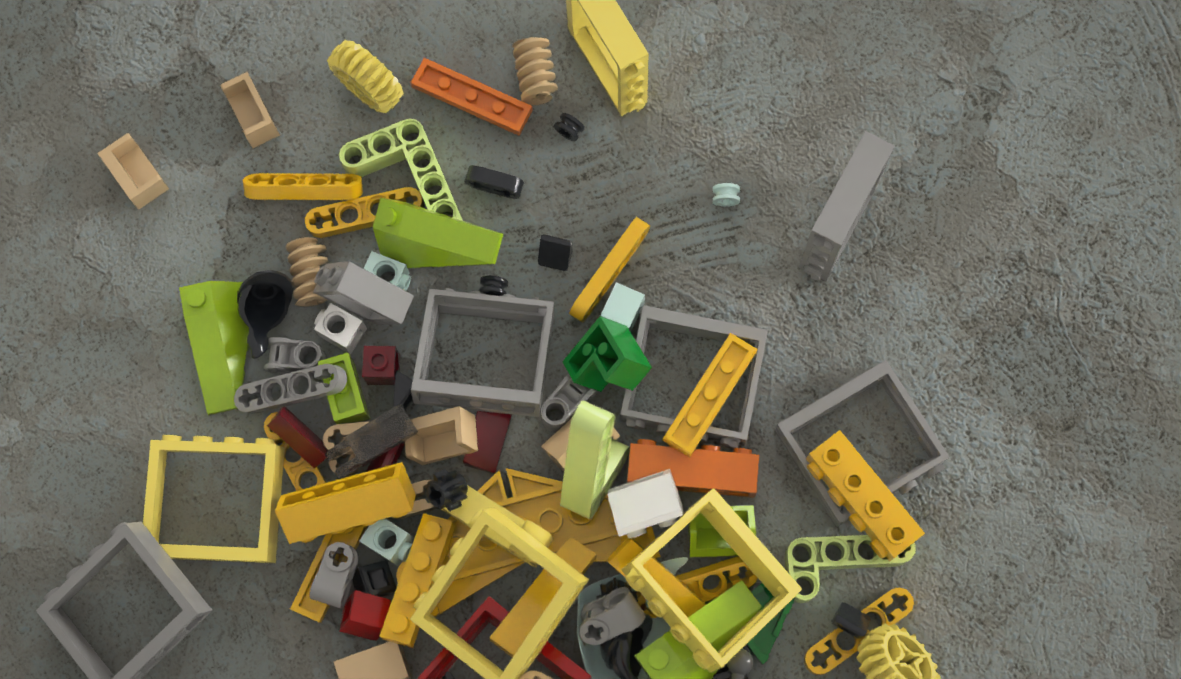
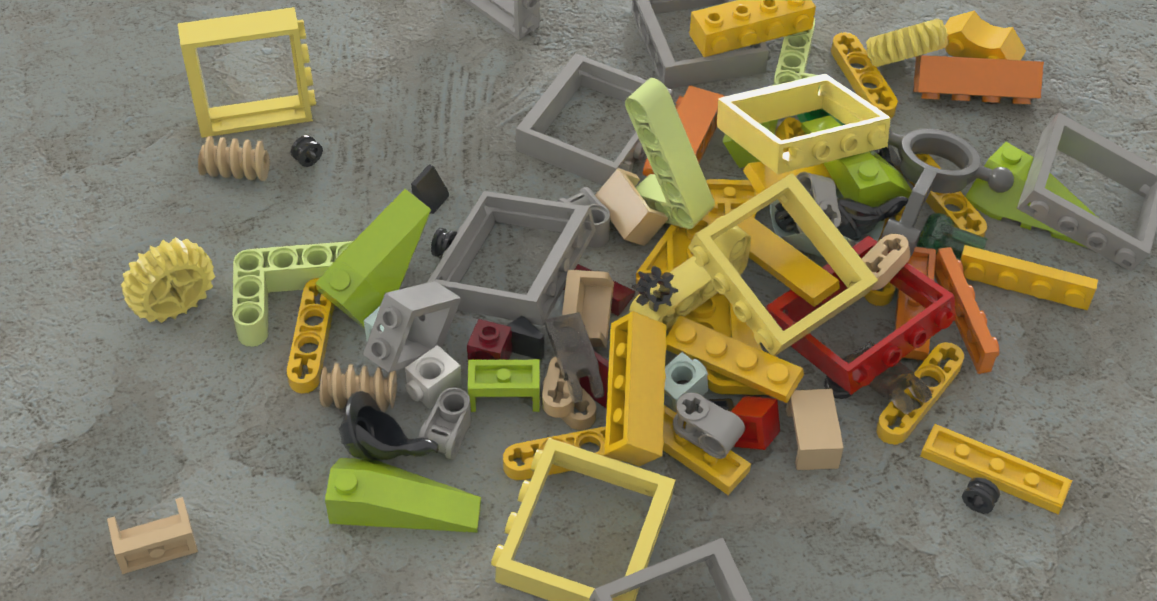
camera: 80 degrees left, 25 degrees down
tan panel [220,72,280,148] -> none
light grey beam [234,364,347,413] -> none
yellow beam [243,173,363,200] -> none
dark red slope [267,406,329,469] -> none
orange plate [411,58,533,136] -> none
black beam [464,165,524,199] -> none
green brick [562,316,652,392] -> none
yellow beam [569,217,650,323] -> none
light aqua brick [600,282,645,332] -> none
white slope [607,469,683,538] -> none
yellow tile [662,333,758,457] -> none
light aqua bush [713,183,740,207] -> none
black slope [831,602,871,639] -> none

